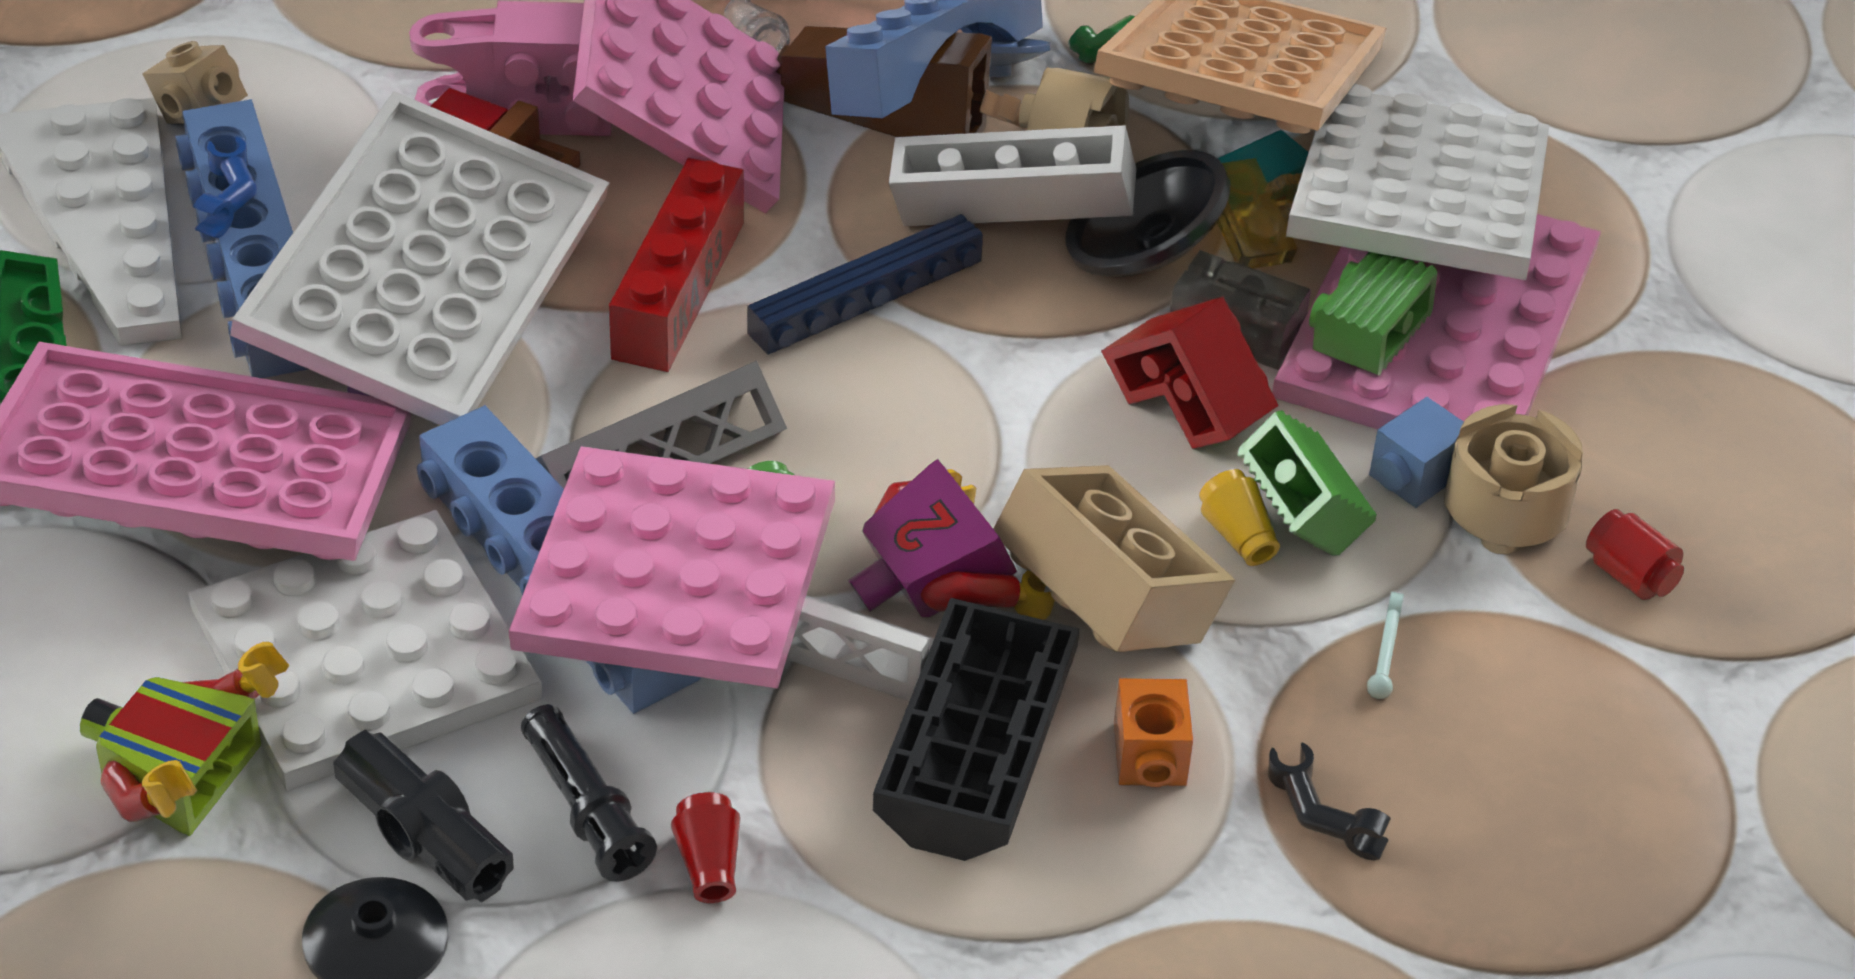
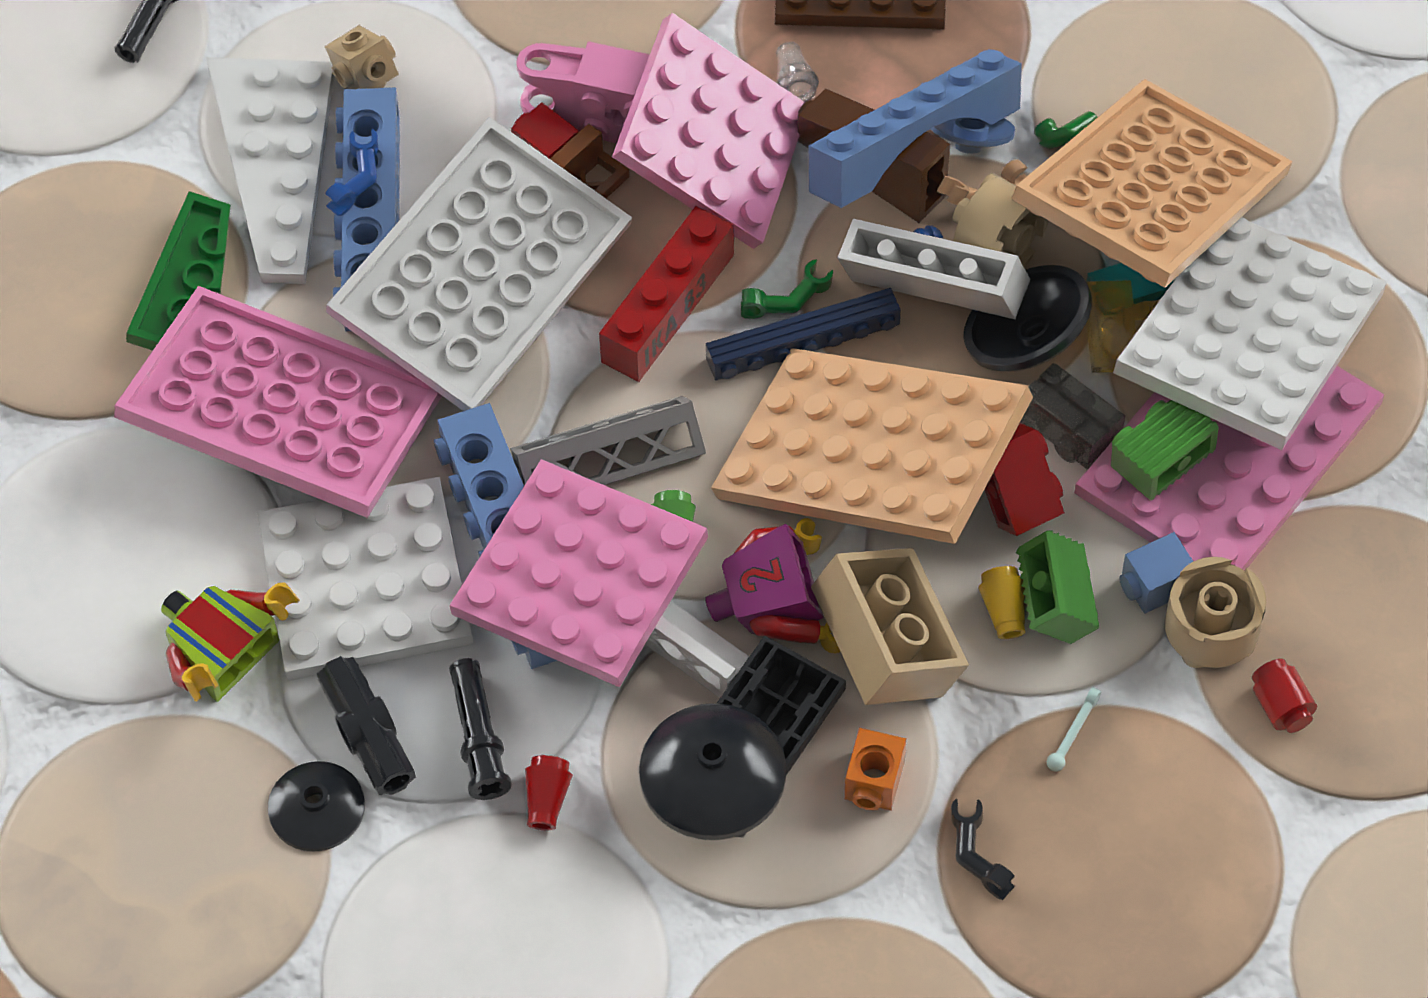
camera: 20 degrees right, 15 degrees up
none -> black dish [639,704,786,840]
none -> light nougat plate [711,348,1033,544]
none -> green arm [741,259,833,319]

